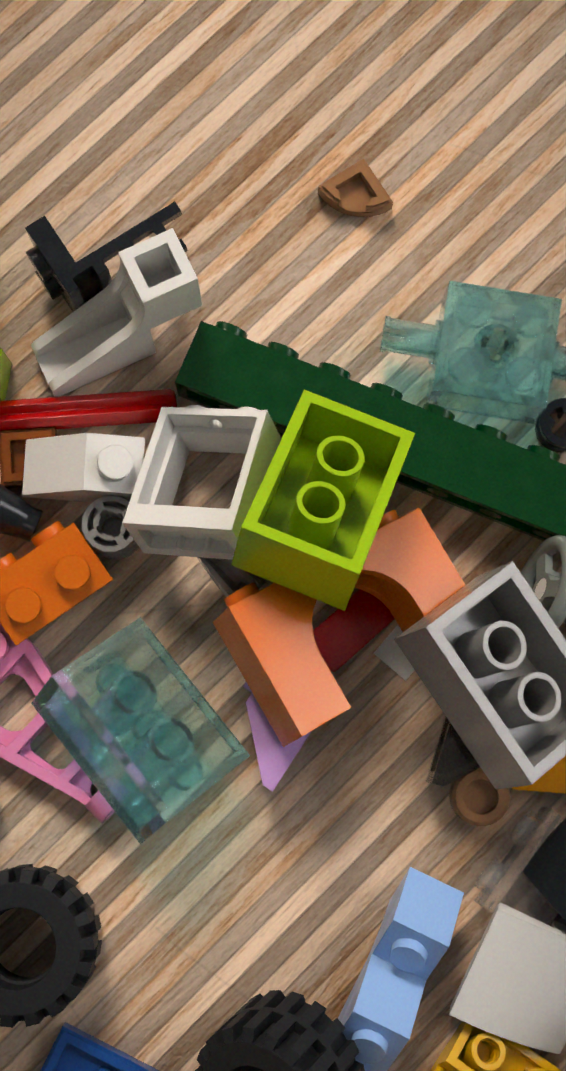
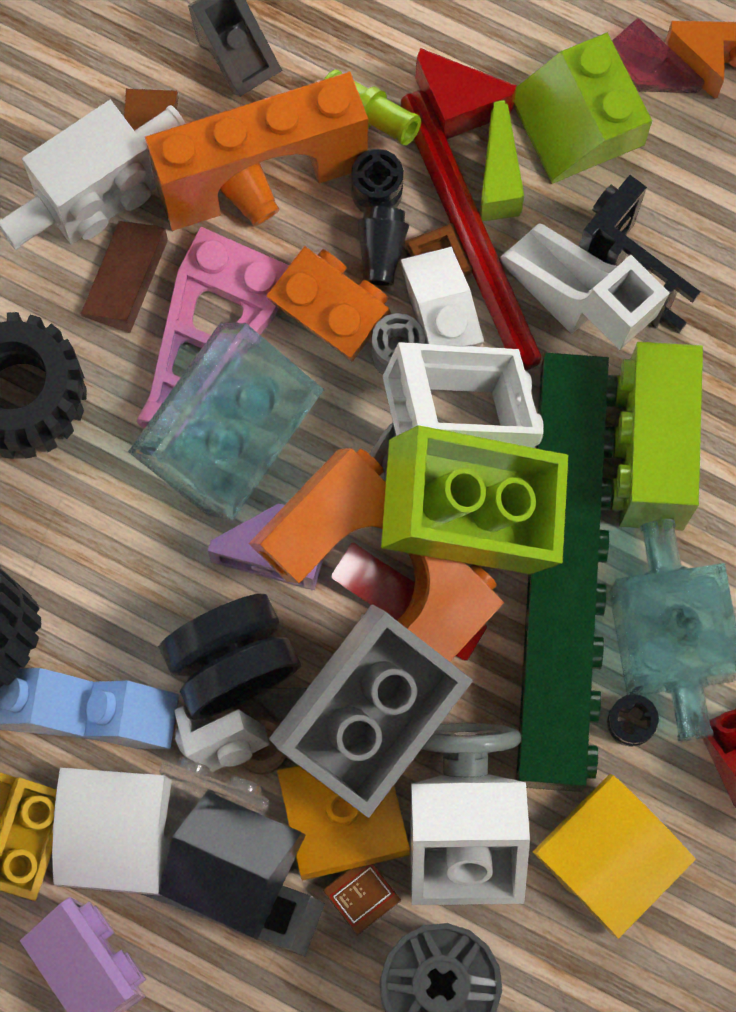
camera: 75 degrees right, 5 degrees down
none -> black wheel [158,594,301,720]
none -> white bracket [174,705,270,772]
none -> lime brick [611,342,703,531]

